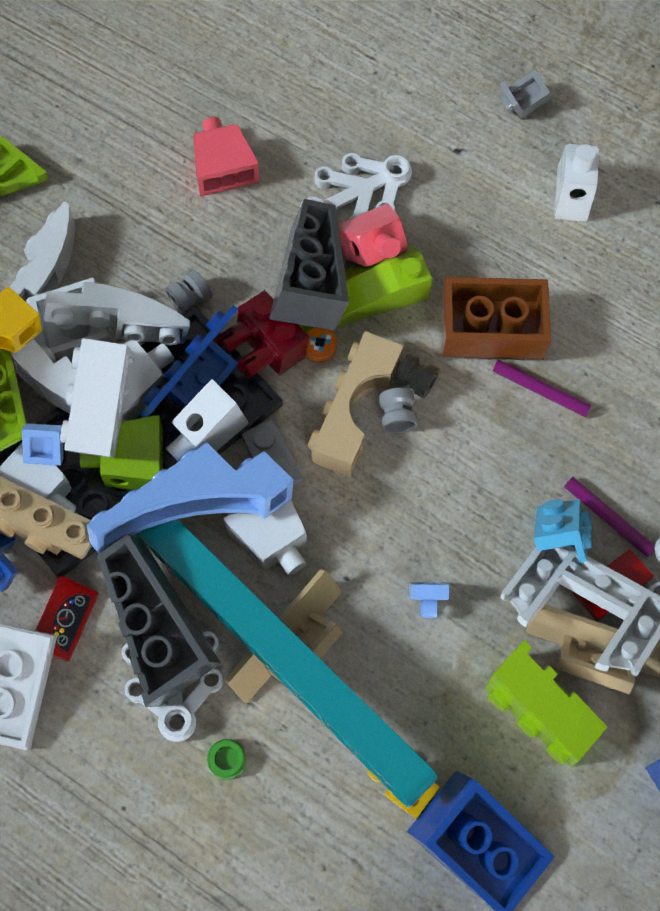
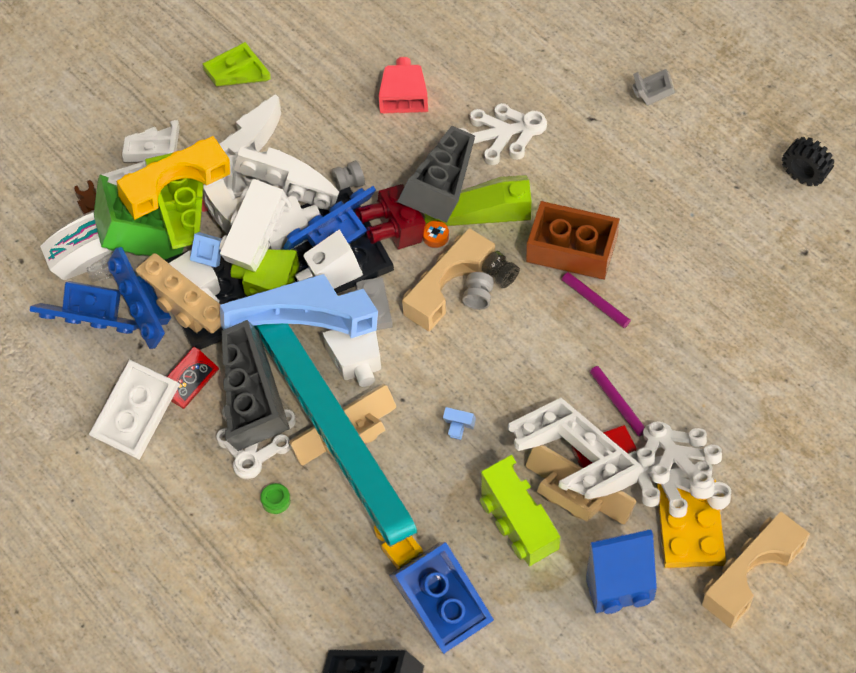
camera: 20 degrees right, 10 degrees down
coral torso [338,203,408,267] -> none
medium azure bracket [534,499,593,563] -> none
white torso [554,144,599,222] -> none

